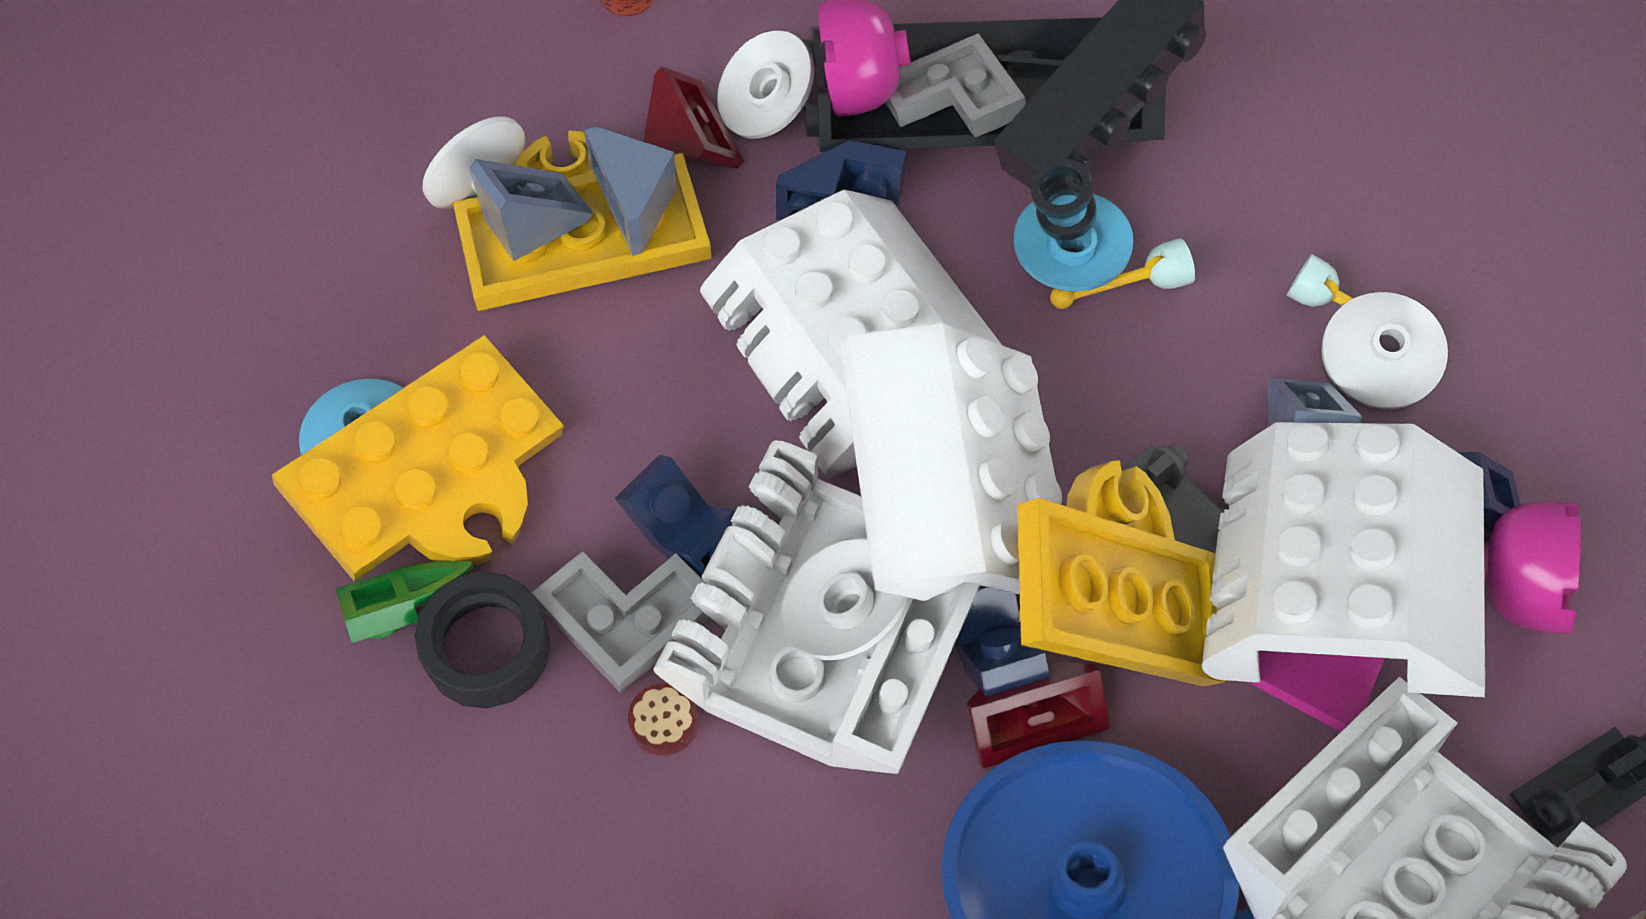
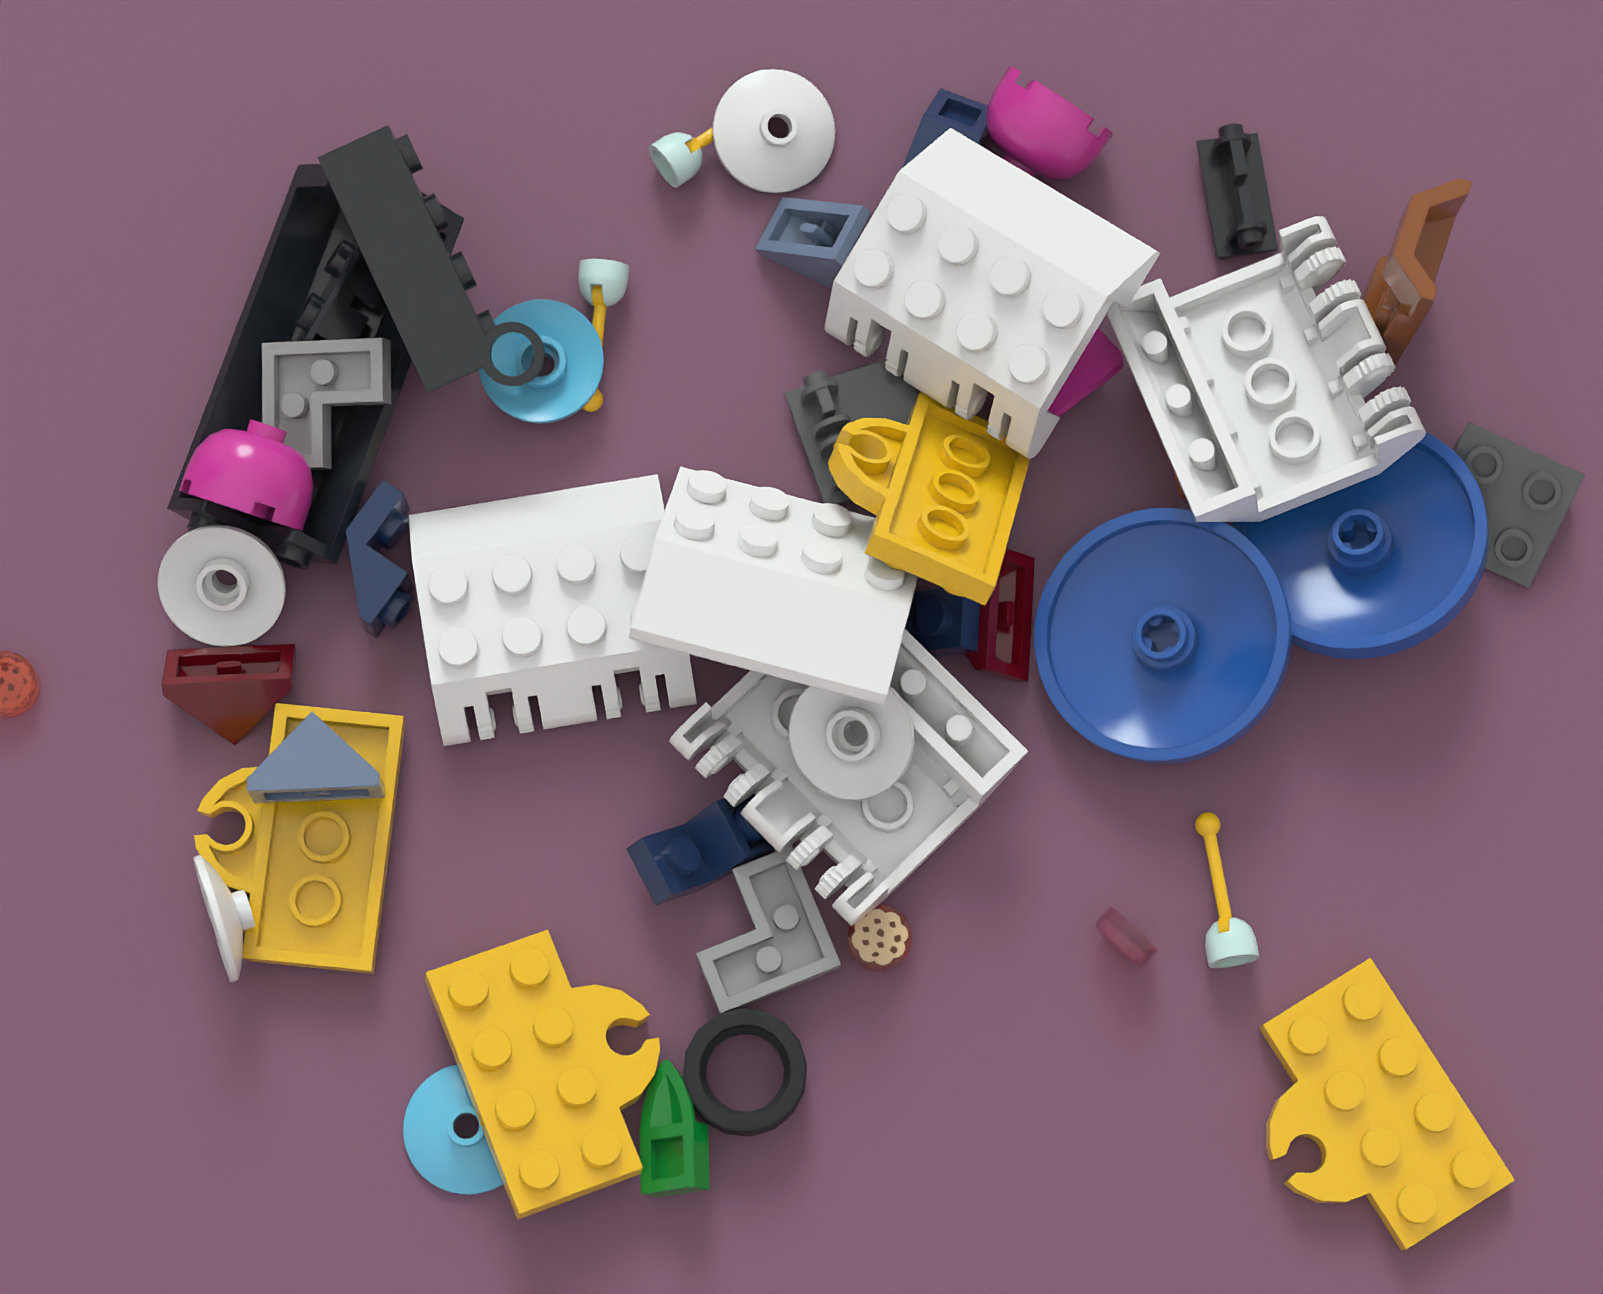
camera: 70 degrees left, 15 degrees up
sand blue slope [469,159,593,261] -> none

